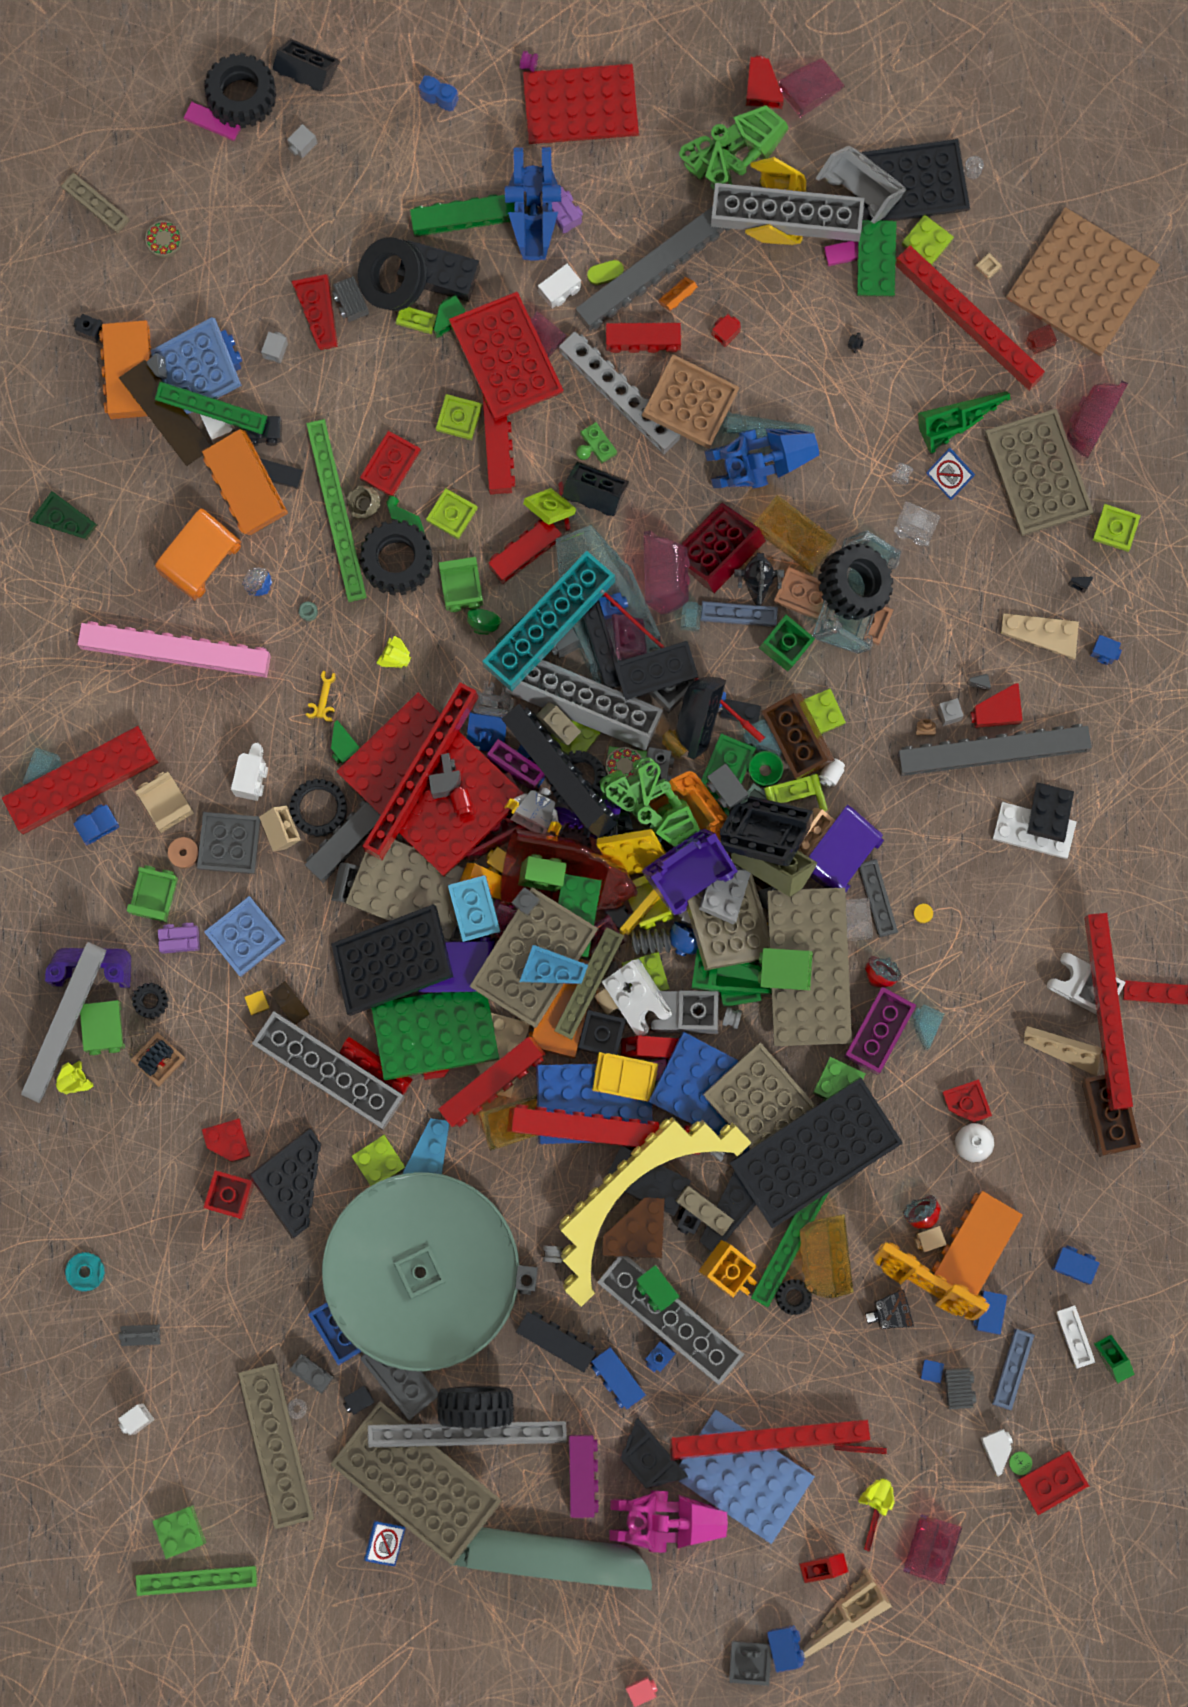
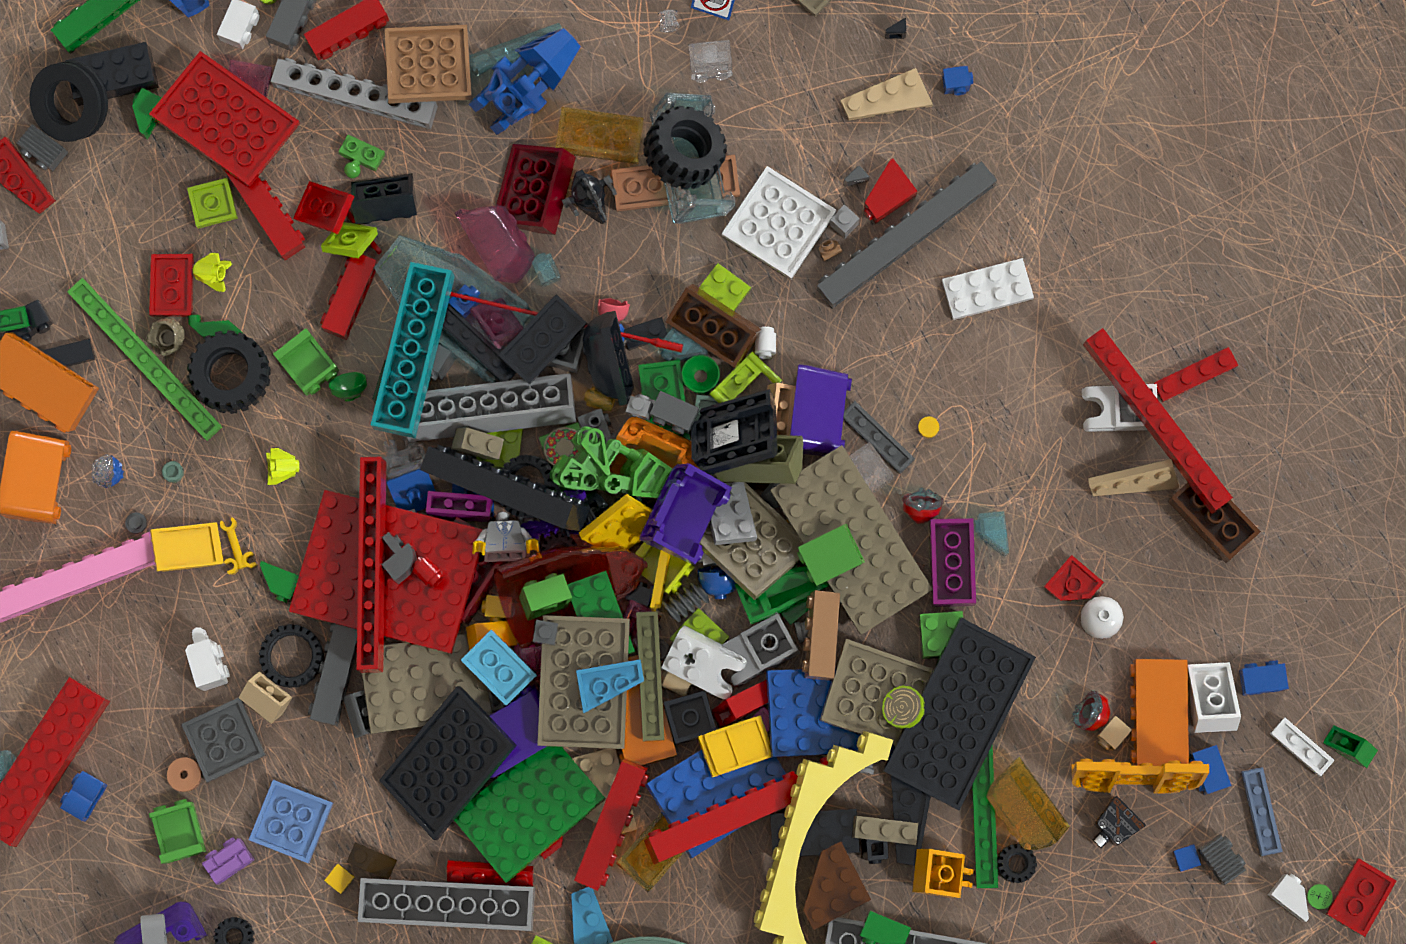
camera: 25 degrees left, 0 degrees up
tan panel [135,772,194,833] -> none
lime plate [396,307,437,335] -> none
lime plate [426,488,478,540] -> none
sand blue tile [701,601,778,627] -> none
green brick [759,615,815,672] -> none
black plate [1027,782,1074,843] -> none
none -> dark grey plate [125,512,147,534]
none -> yellow piece [150,522,224,572]
none -> neon yellow brick [193,253,232,292]
none -> red plate [293,181,355,235]
none -> coral hair [597,298,630,322]
none -> light grey brick [626,394,655,421]
none -> white sticker [713,420,739,448]
none -> white plate [722,166,837,280]
none -> medium nougat brick [802,590,840,681]
none -> tile [882,686,925,729]
none -> white slope [1188,662,1241,733]

